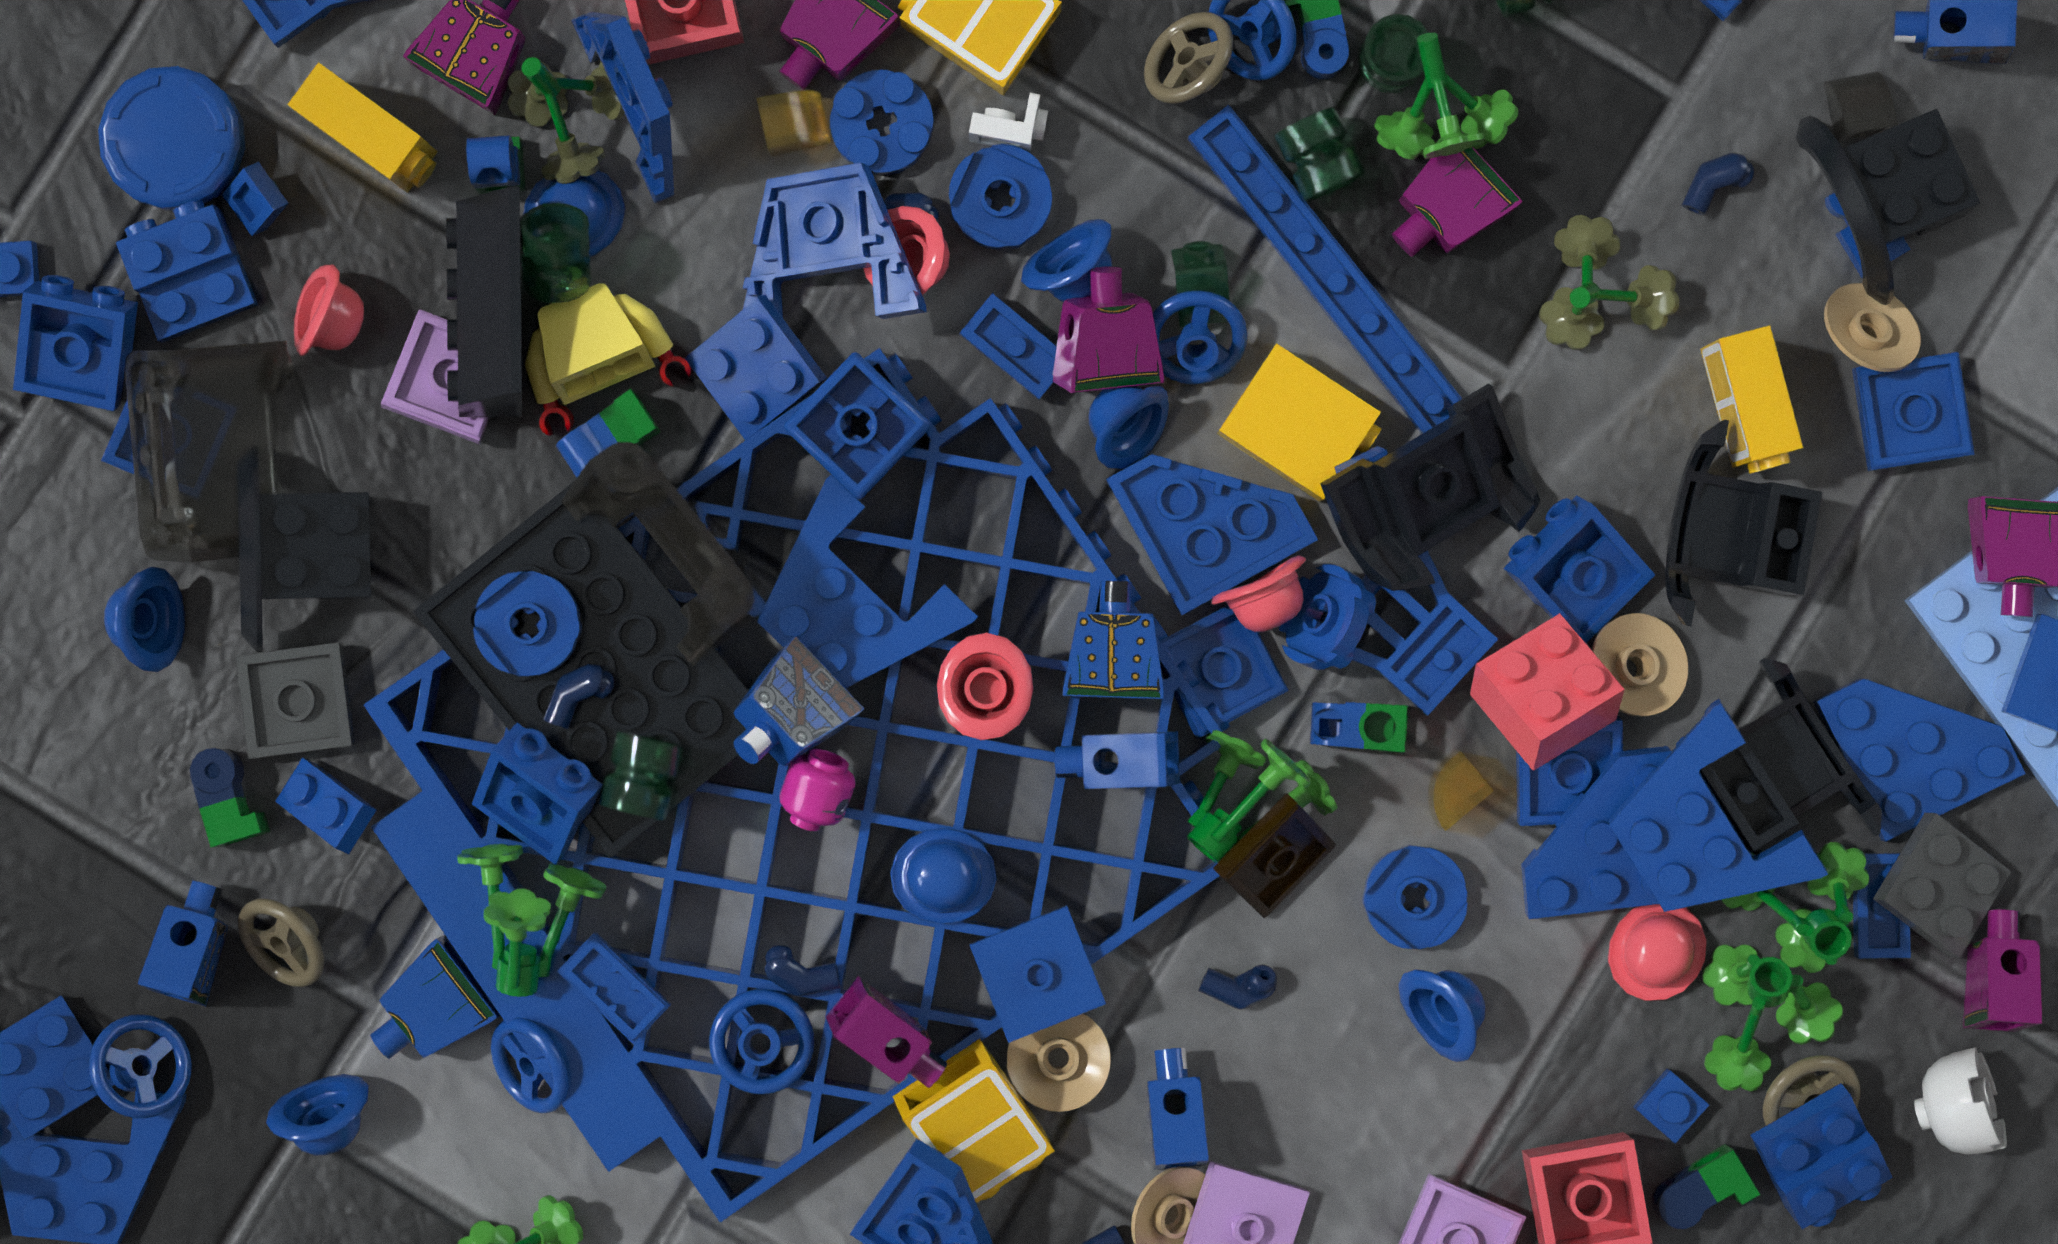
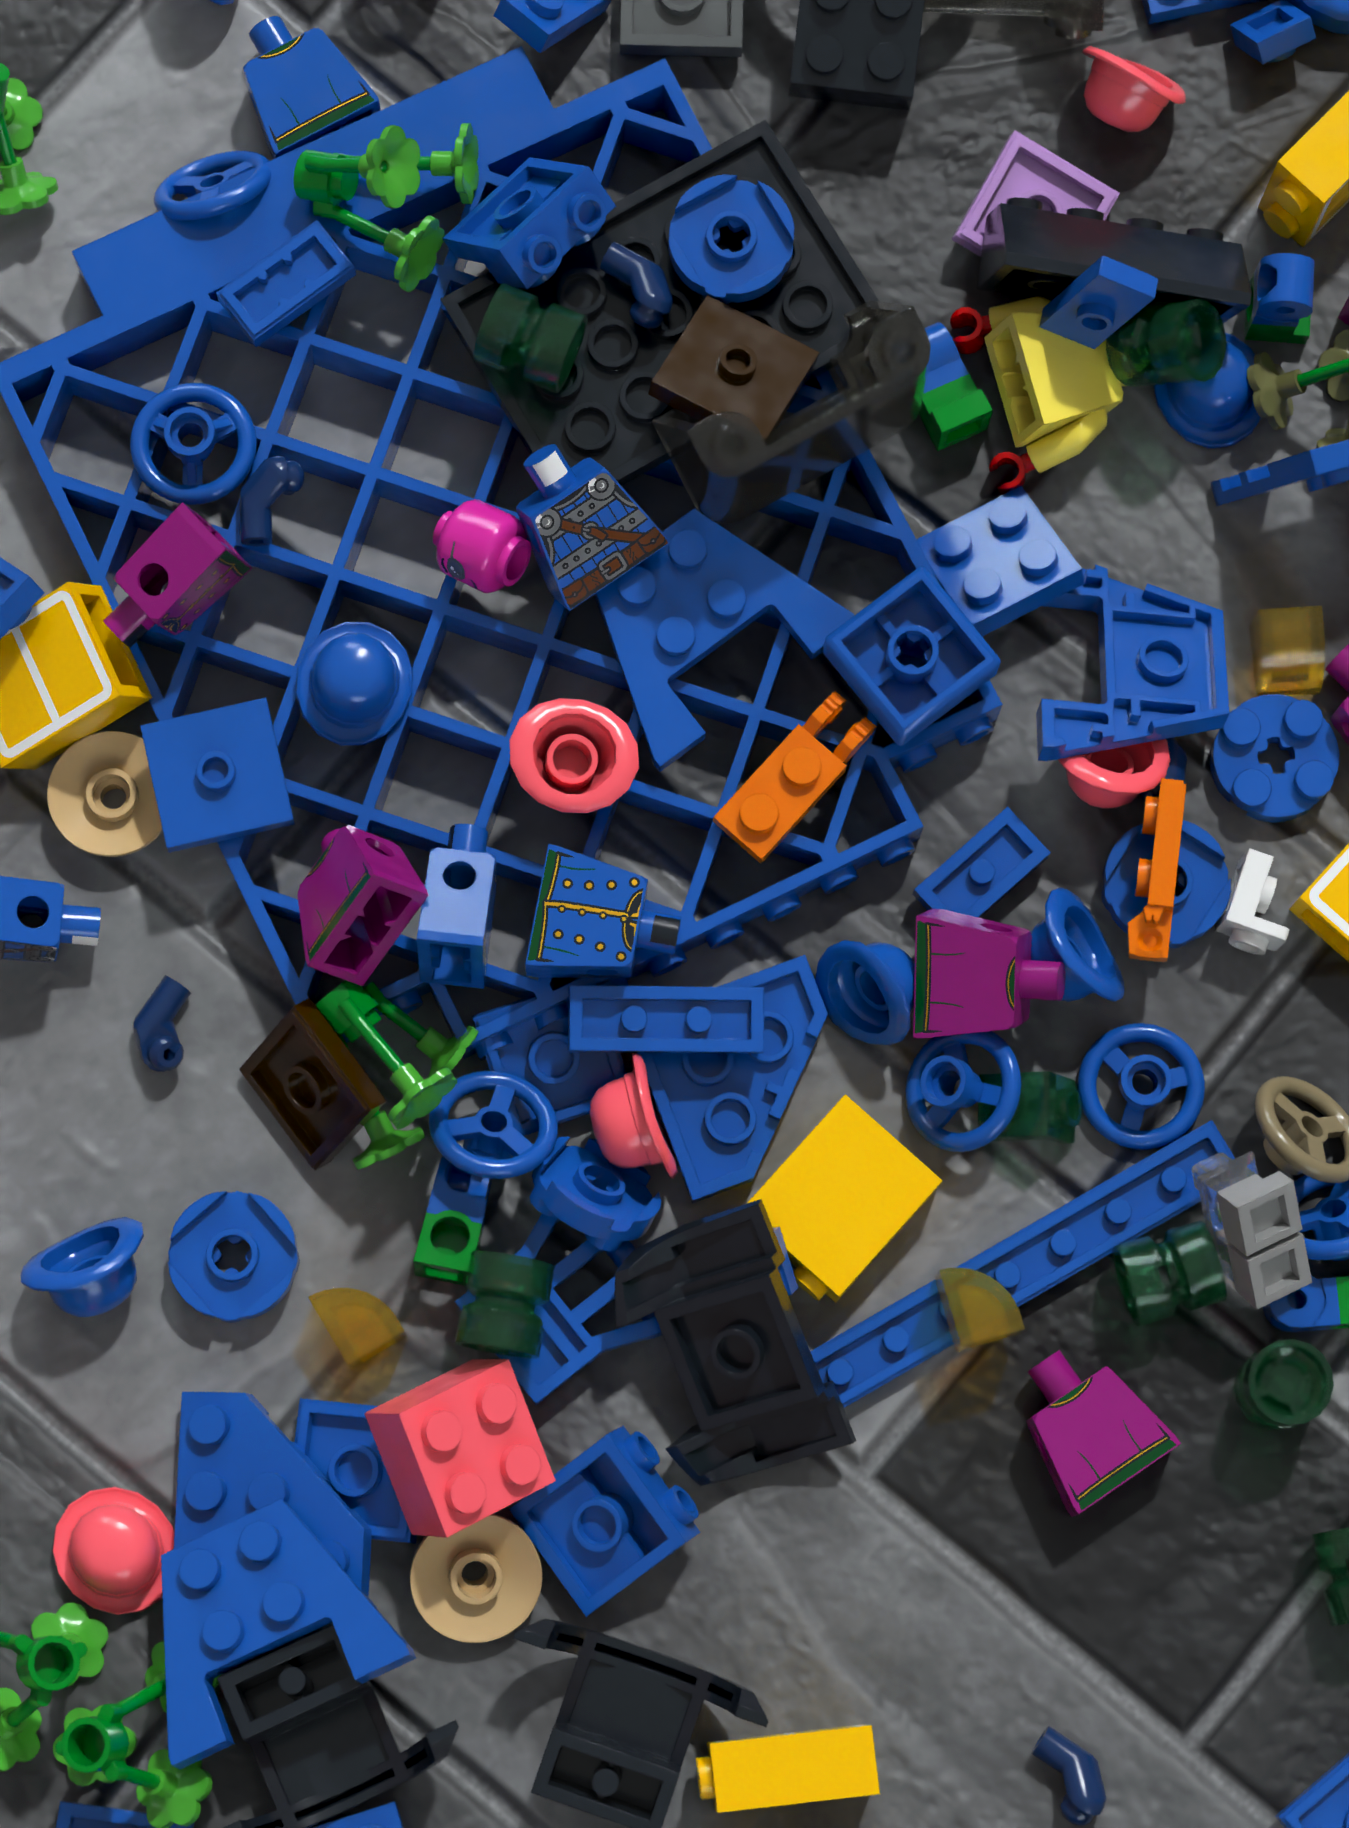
camera: 90 degrees right, 10 degrees down
bright green plant [1374,33,1518,160] -> none
olive plant [1539,215,1679,350] -> none
none -> magenta torso [297,825,429,986]
none -> blue piece [429,1071,558,1179]
none -> clear green wheel [455,1251,555,1359]
none -> blue plate [568,985,764,1054]
none -> dark brown plate [648,295,820,452]
none -> orange hinge [713,691,877,863]
none -> clear yellow brick [935,1268,1025,1352]
none -> blue plate [1039,256,1158,349]
none -> blue piece [1077,1023,1205,1150]
none -> orange hinge [1127,778,1187,962]
none -> light grey hips [1191,1151,1312,1309]

